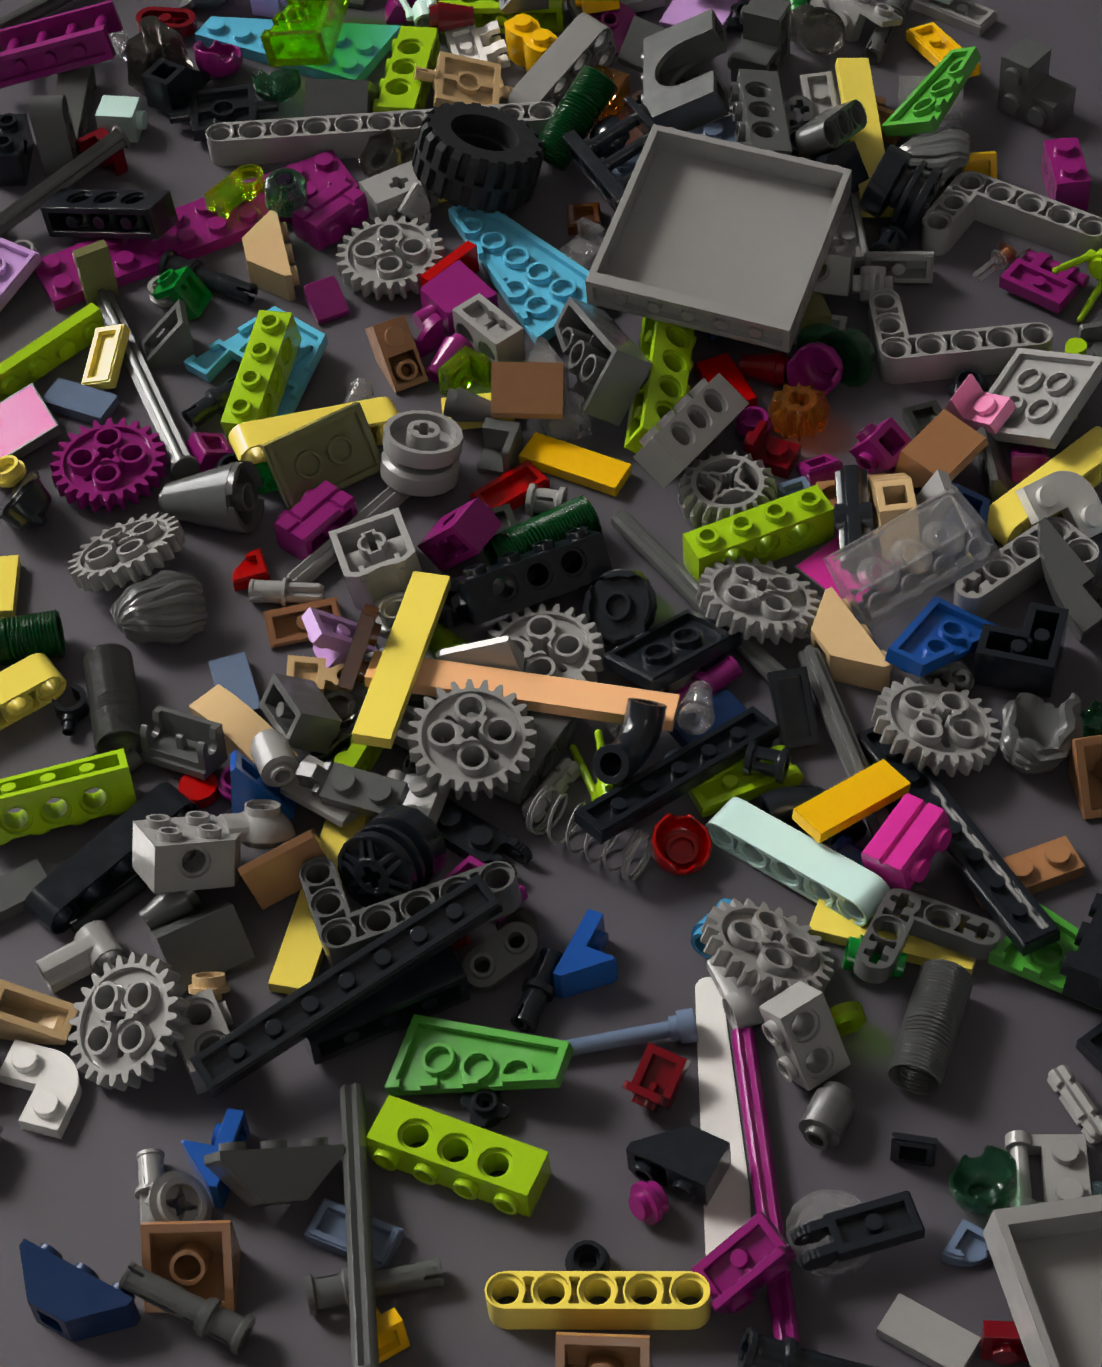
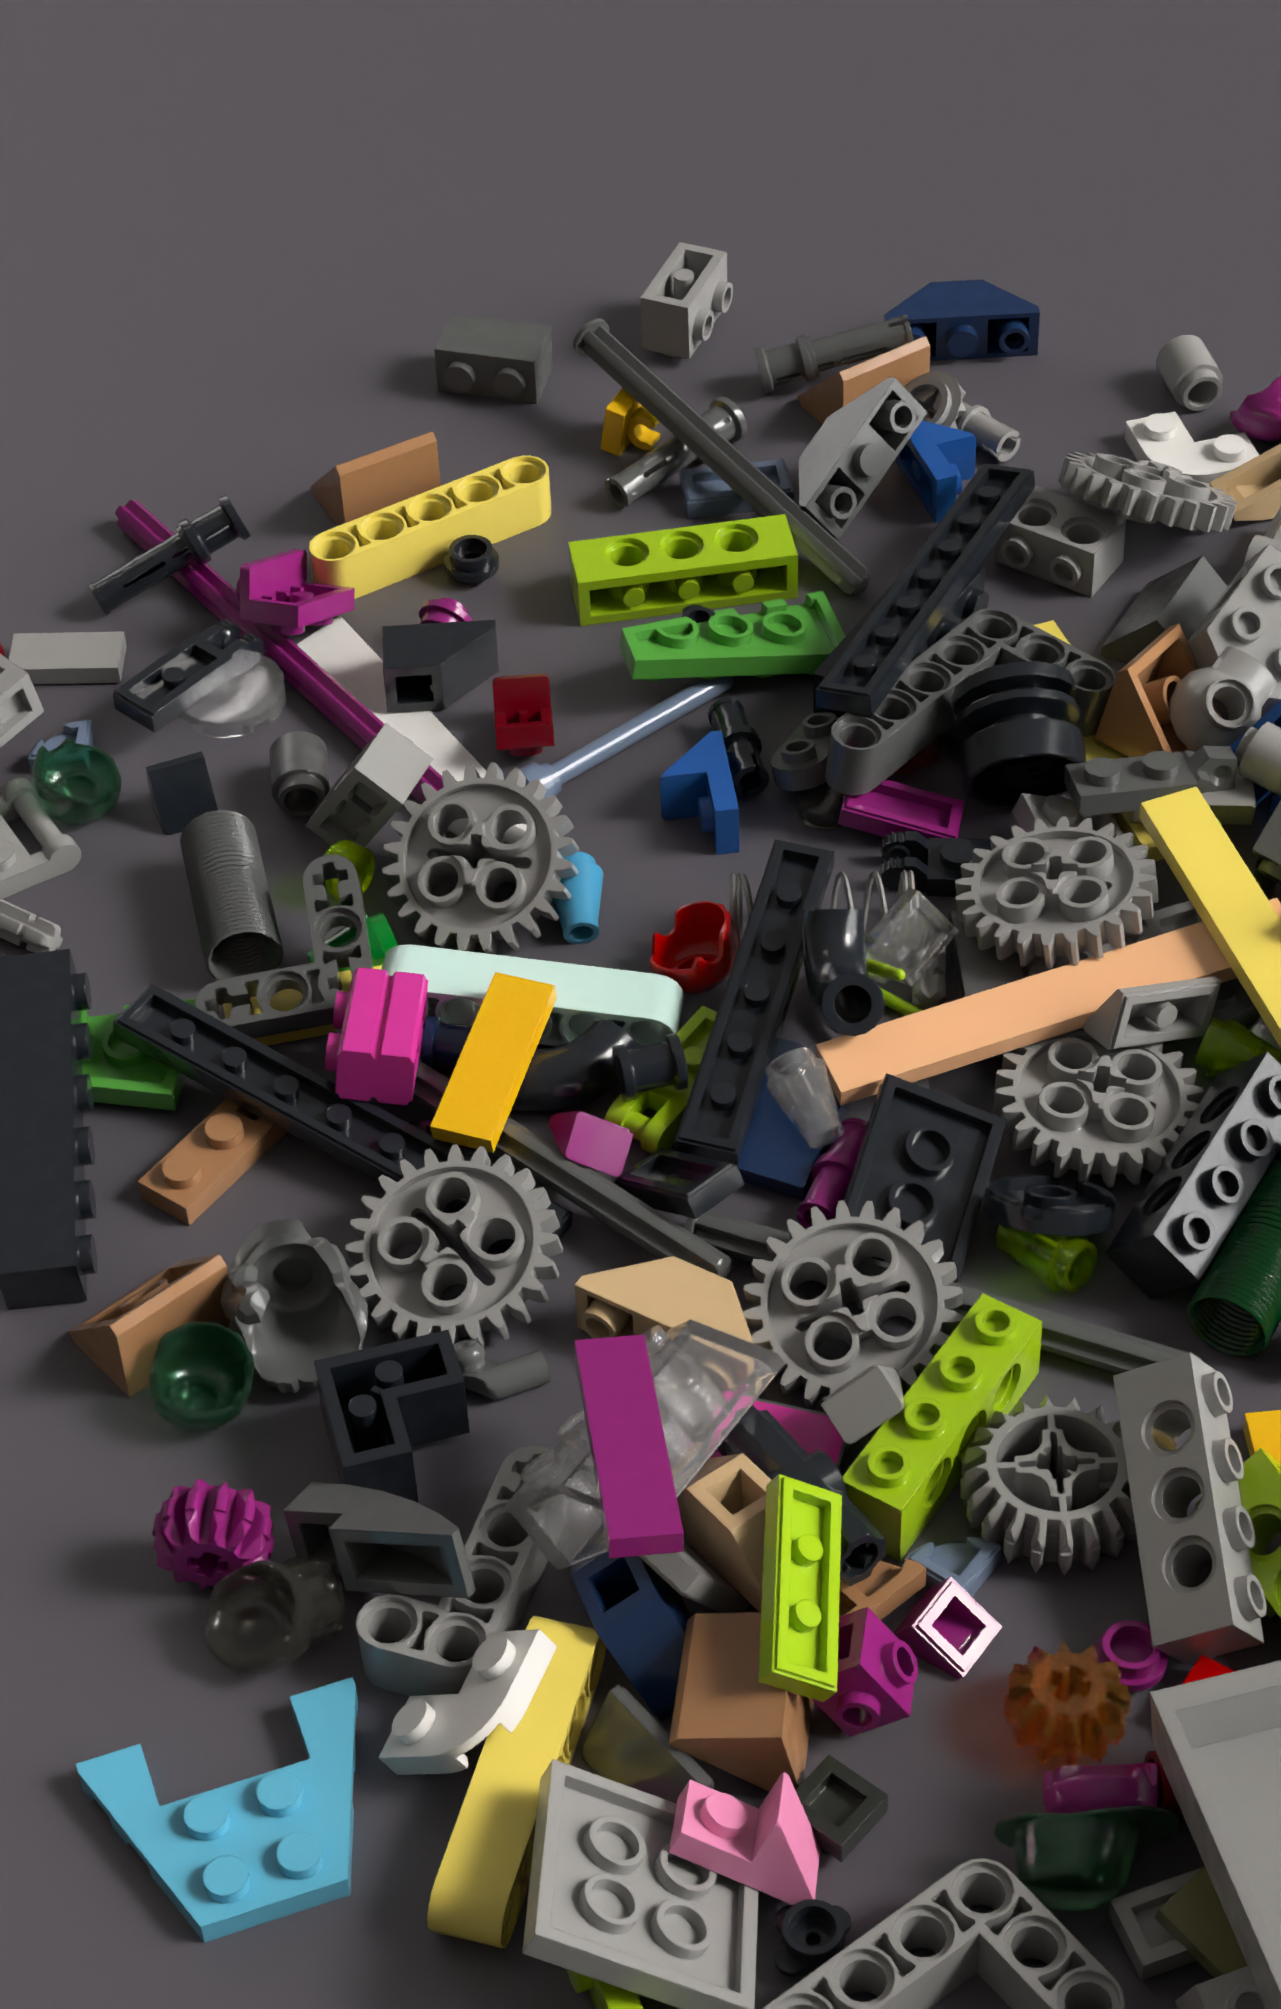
camera: 145 degrees right, 5 degrees down
tan plate [188,971,230,1001] -> none
dark red bracket [743,419,801,479] -> none
blue wing [885,596,998,677] -> none
none -> magenta slope [549,1111,634,1177]
none -> magenta tile [574,1335,684,1558]
none -> lime tile [758,1474,842,1702]
none -> light grey slope [821,1364,905,1444]
none -> clear bracket [864,888,959,987]

